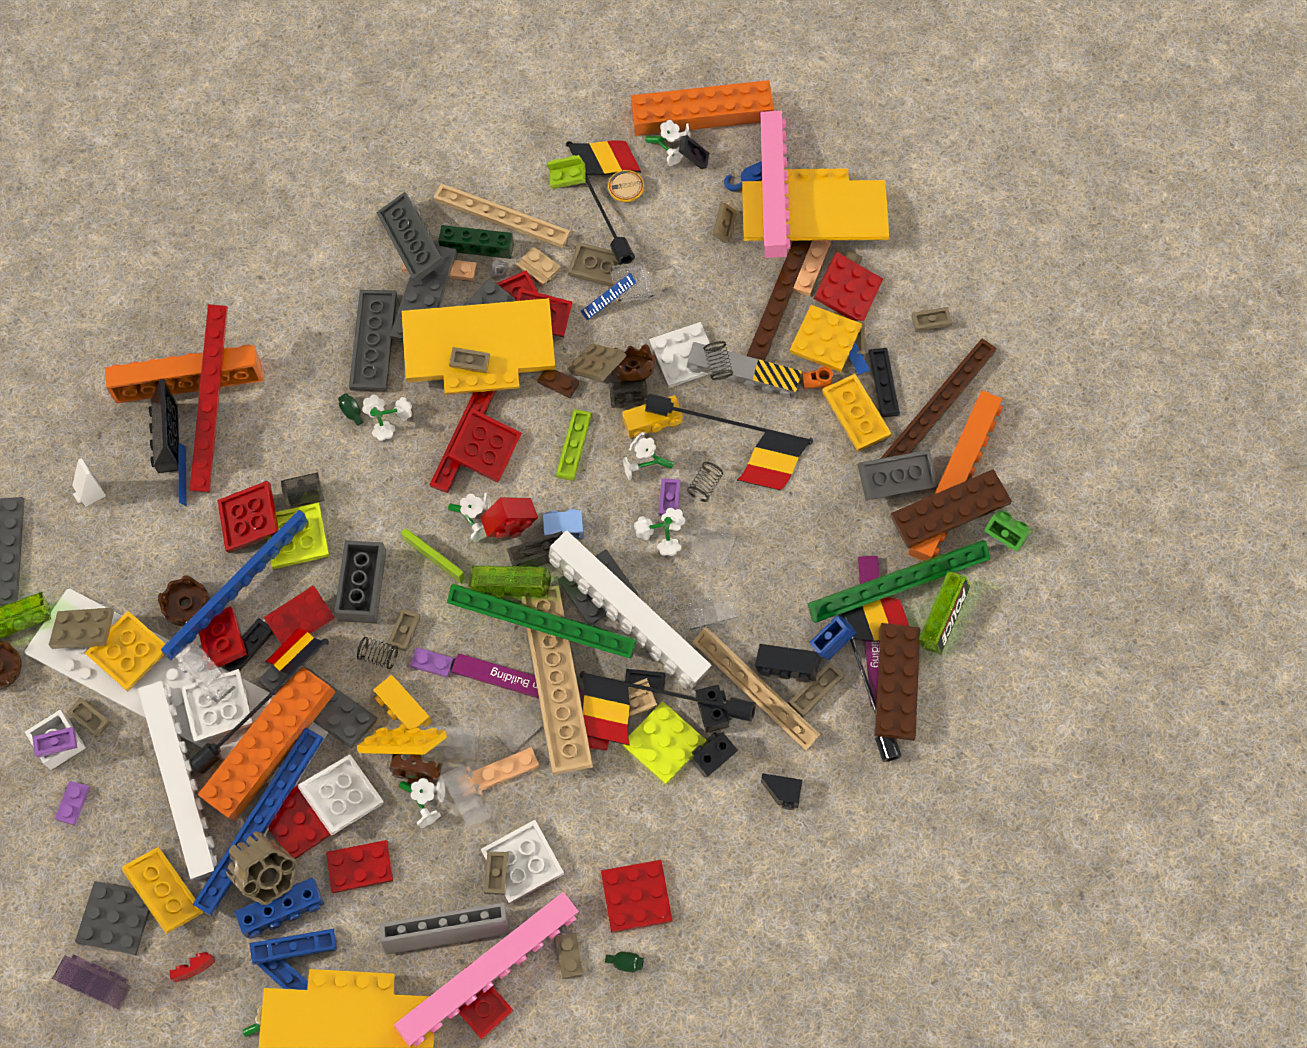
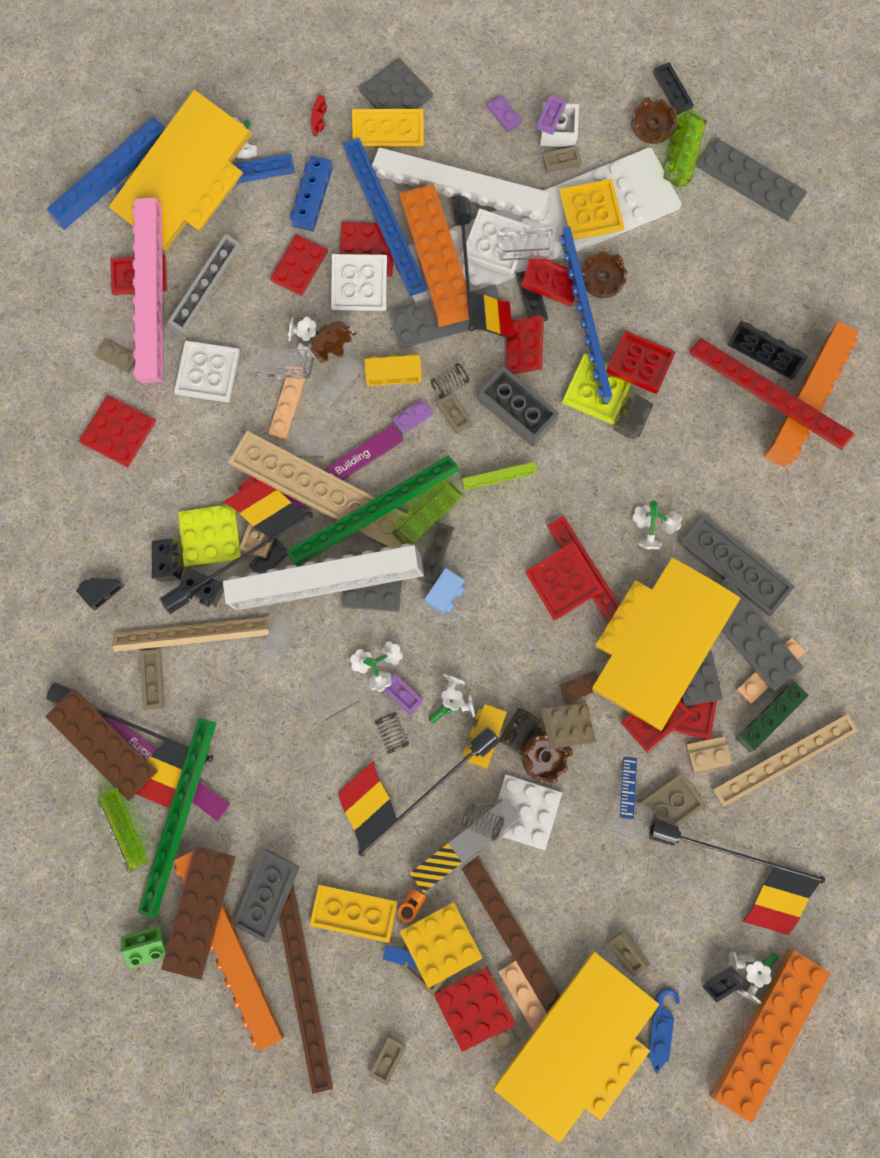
camera: 125 degrees right, 10 degrees up
dark tan plate [49,608,114,649] -> none
clear purple brick [52,954,131,1010] -> none
white slope [72,458,106,507] -> none
blue sticker [178,442,187,507] -> none
dark tan piece [226,832,297,905] -> none
blue plate [249,928,337,965] -> none
dark green plant [338,393,363,426] -> none
yellow plate [357,727,447,755] -> none
dark grey plate [376,192,445,283] -> none
white plant [448,492,492,543] -> none
dark tan plate [449,347,490,373] -> none
red brick [480,497,538,538] -> none
dark tan plate [484,851,509,895] -> none
light grey plate [489,260,510,279] -> none
lime bracket [547,155,586,189] -> none
lime tile [556,409,592,481] -> none
dark green plant [605,951,644,973] -> none
piece [608,170,644,202] -> none
black brick [755,644,820,682] -> none
bright pink brick [761,111,790,258] -> none
blue brick [809,615,857,660] -> none
black tile [869,348,900,418] -> none

